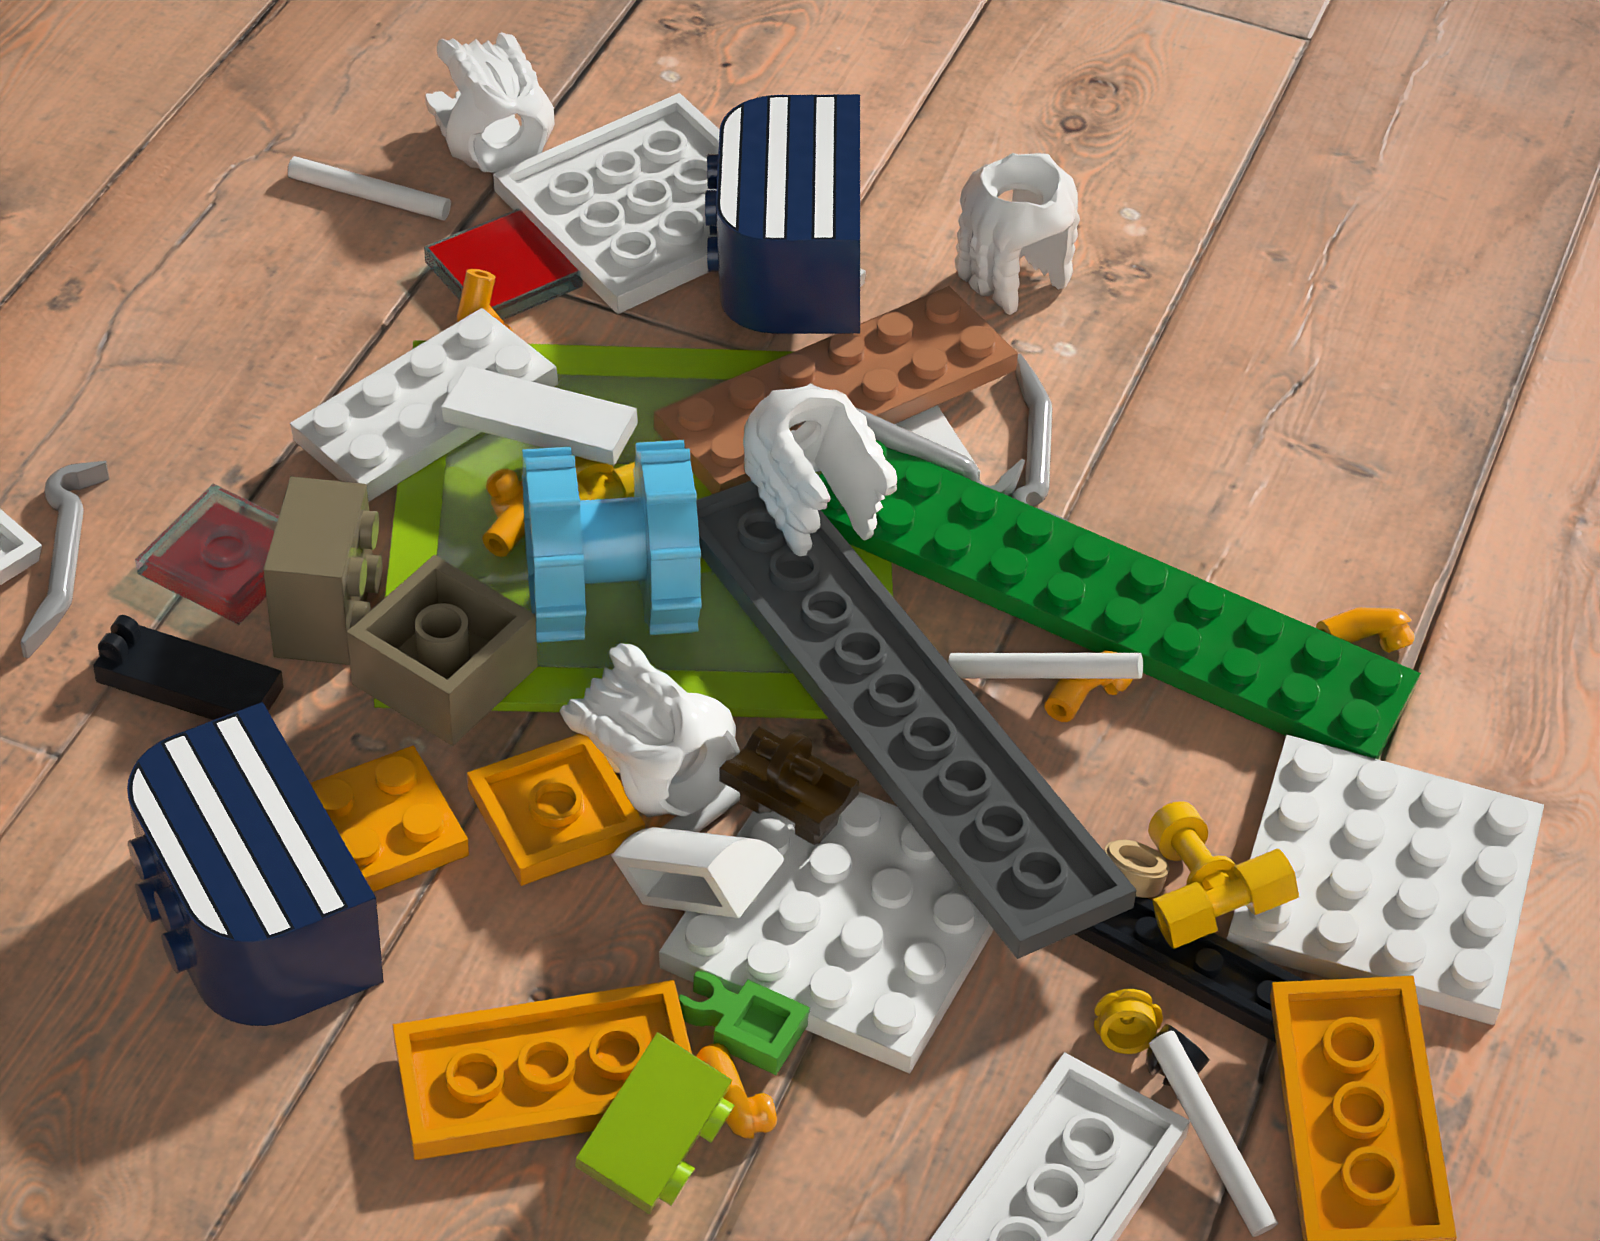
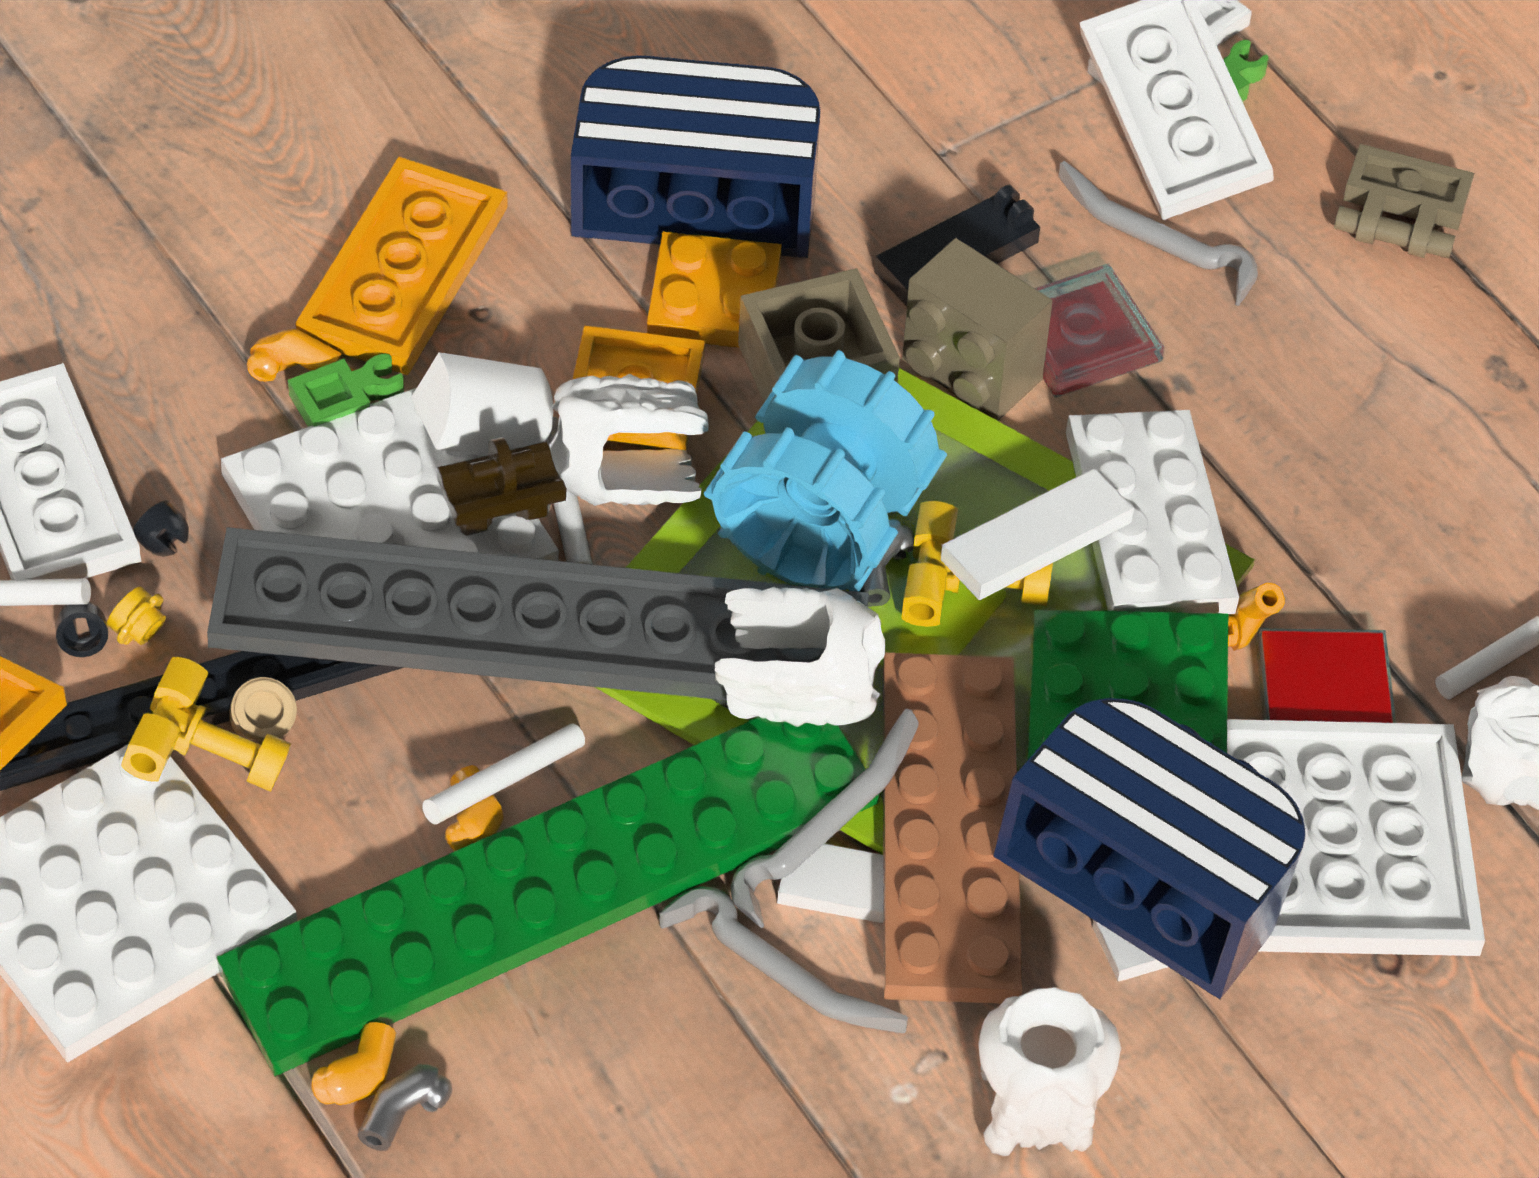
camera: 125 degrees right, 5 degrees up
light orange arm [482,469,525,557] -> none
lime brick [575,1032,735,1214] -> none
none -> black hinge [133,500,189,557]
none -> flat silver arm [358,1064,452,1151]
none -> green plate [1028,610,1228,760]

